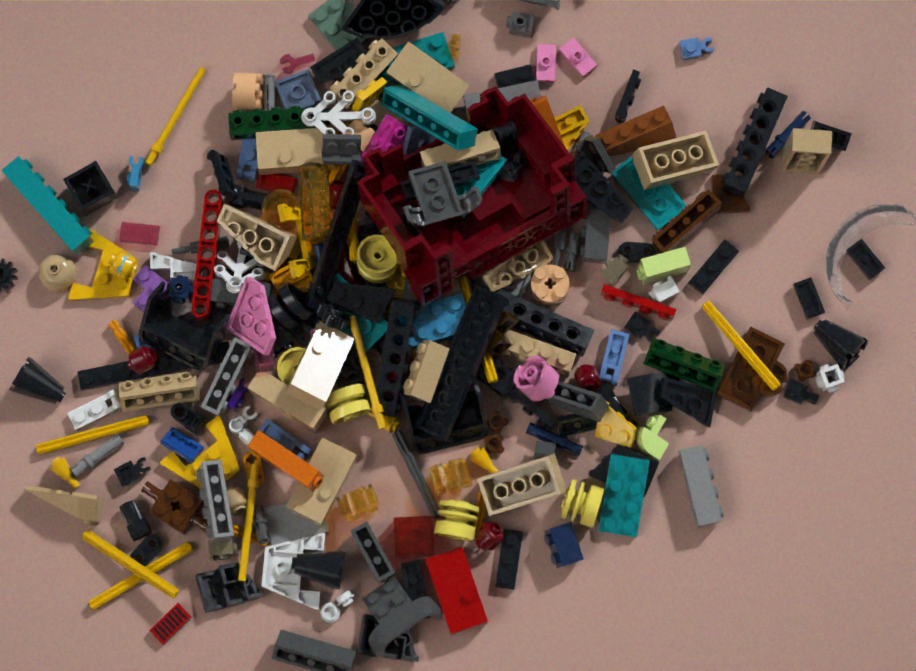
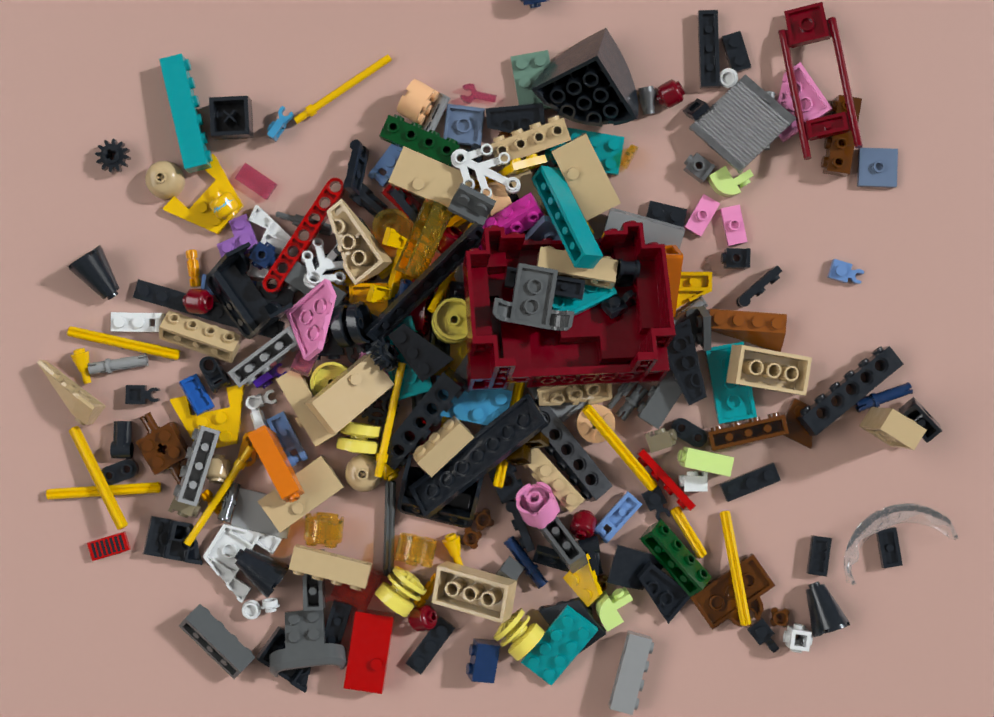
camera: 25 degrees right, 10 degrees up
none -> tan brick [289,544,372,590]
none -> tan cylinder [345,454,383,492]
none -> black plate [388,187,432,238]
none -> yellow axle [582,404,657,491]
none -> yellow axle [670,506,707,559]
none -> yellowish green brick [706,166,754,197]
none -> black brick [721,248,751,269]

